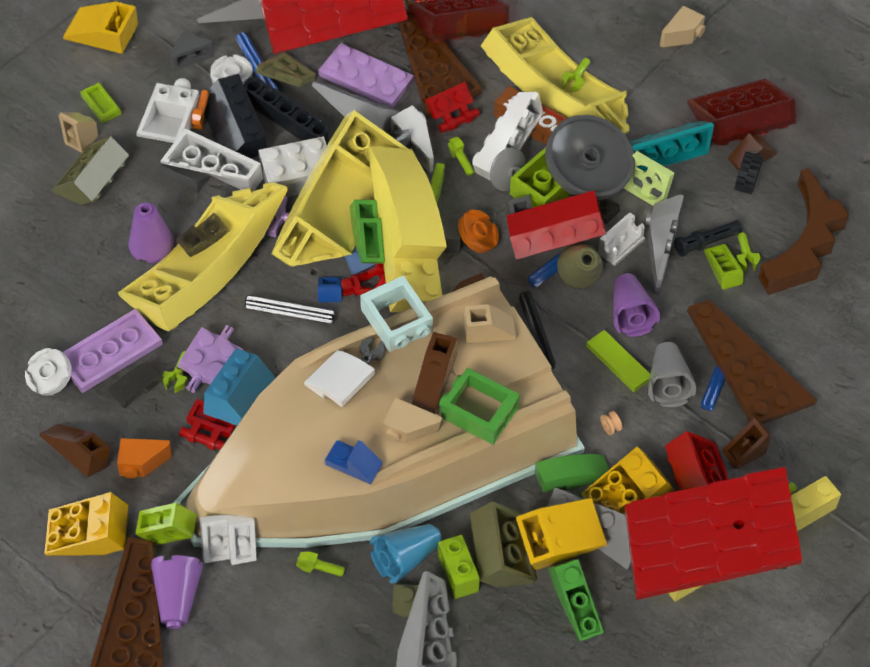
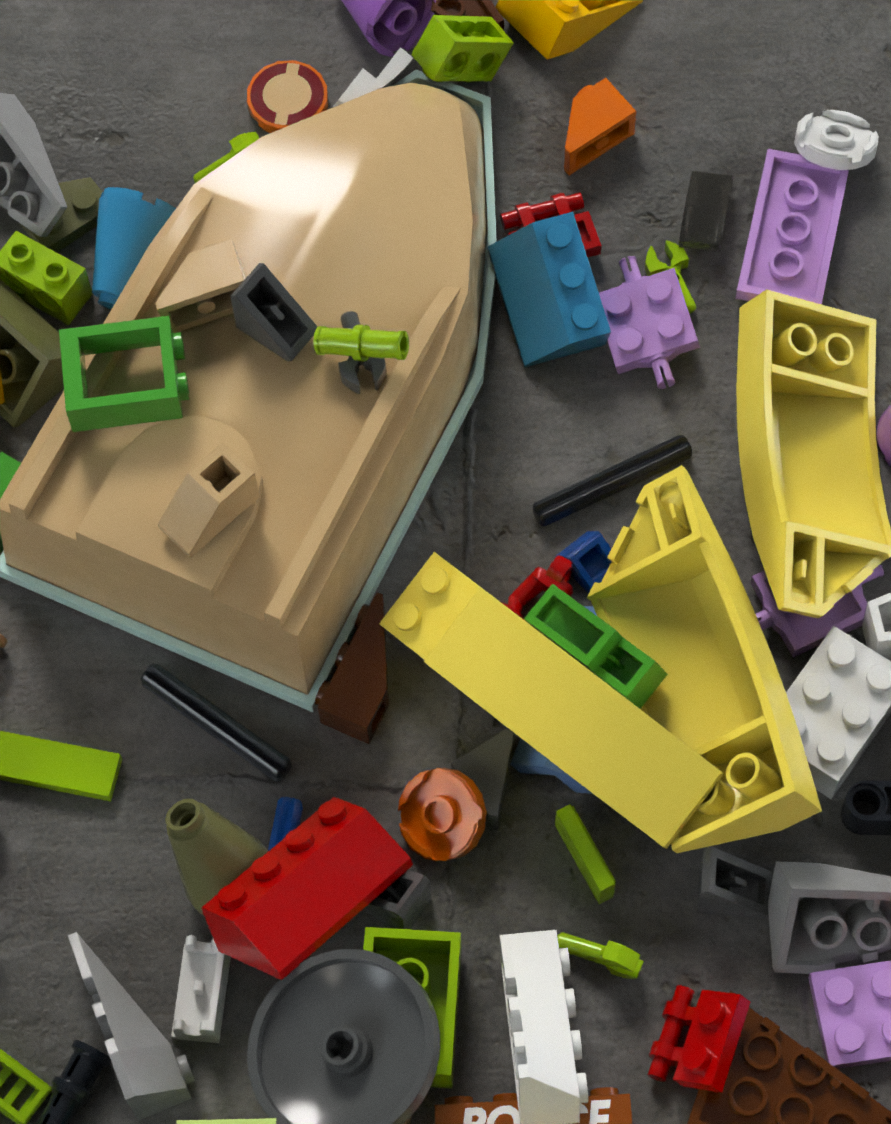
camera: 145 degrees right, 10 degrees up
reddish brown slope [39,424,110,478] -> none
clear smoke slope [177,213,230,257] -> none
white slope [304,350,375,407] -> none
blue slope [325,440,383,485] -> none
light aqua window [360,275,433,352] -> none
white slope [391,105,433,173] -> none
reddish brown slope [411,332,457,414] -> none
light grey dish [490,148,526,191] -> none
medium lavender cone [613,273,660,337] -> none
none -> dark grey slope [230,263,318,361]
none -> tile [247,60,328,133]
none -> lime pin [313,324,409,362]

